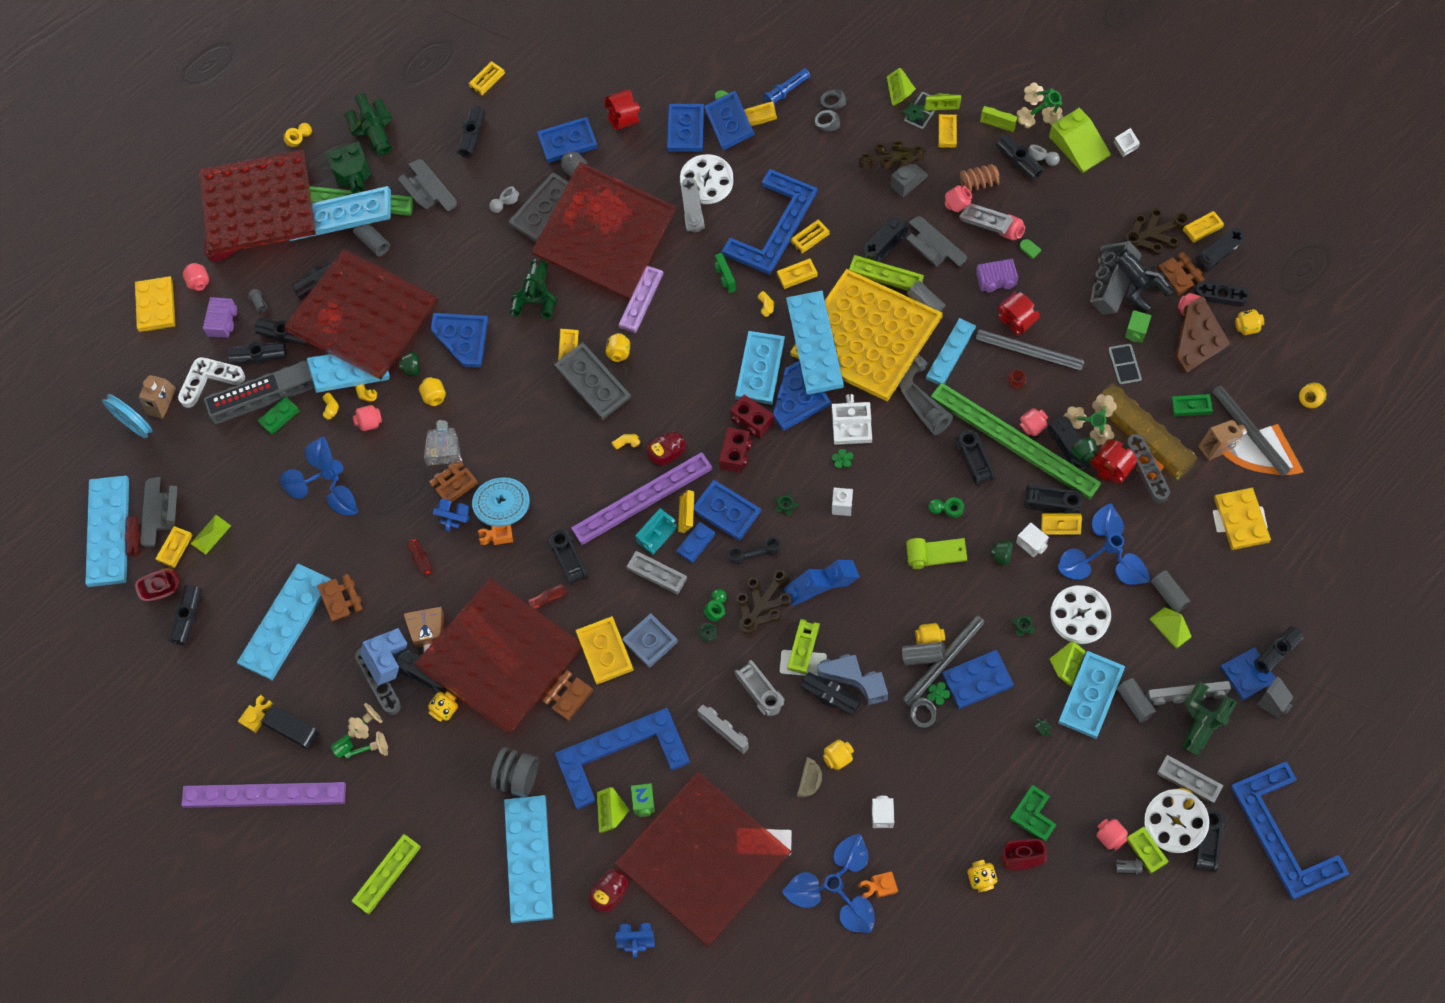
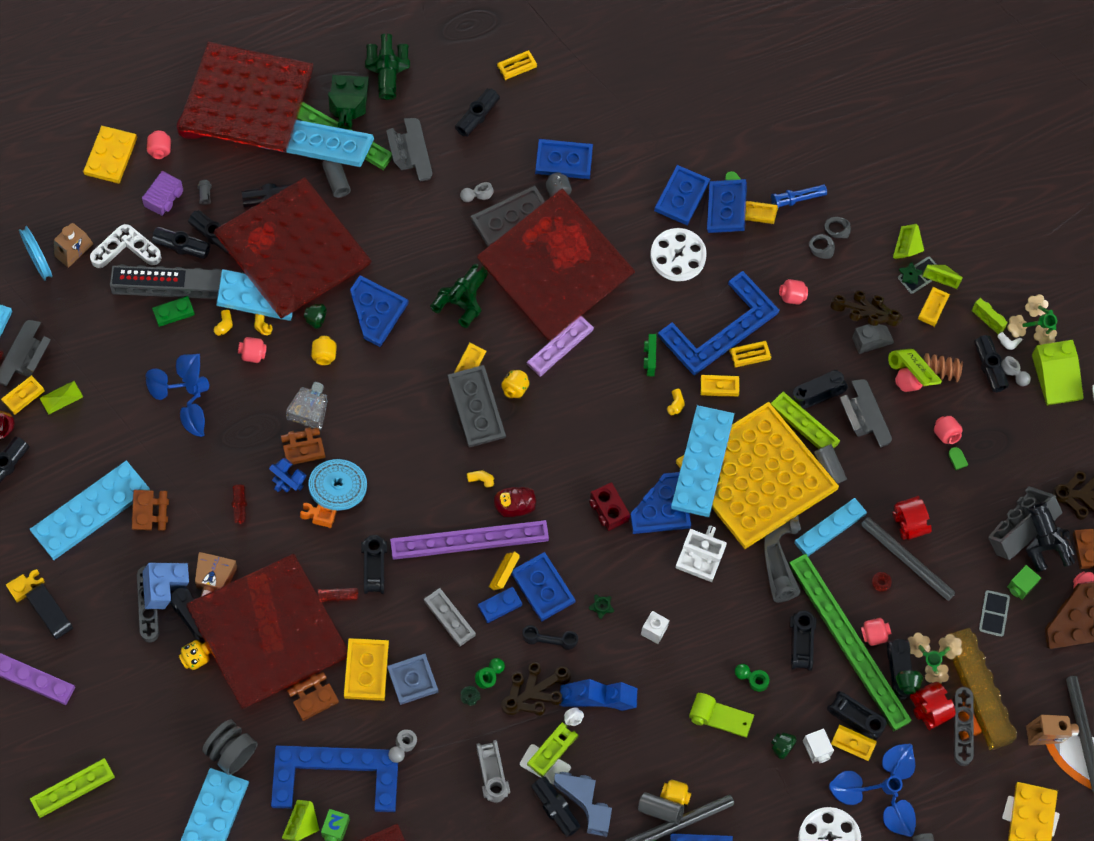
camera: 15 degrees right, 0 degrees up
yellow plate [283,123,312,147] -> none
tan plant [331,703,388,759] -> none
red brick [604,89,640,130] -> none
teal hinge [636,508,678,555] -> none
light grey piece [681,178,705,232] -> none
light grey plate [698,705,749,754] -> none
dark red brick [719,427,753,473] -> none
medium azure plate [735,331,785,405] -> none
green plant [832,449,854,469] -> none
light grey plate [959,203,1013,234] -> none
medium lavender brick [976,259,1018,292] -> none
dark green plate [1013,615,1035,636] -> none
green plate [1171,394,1213,417] -> none
none -> light grey plate [388,730,417,763]
none -> white plate [564,707,584,726]
none -> coral head [779,279,808,305]
none -> lime door [888,349,942,386]
none -> white animal [997,332,1022,350]

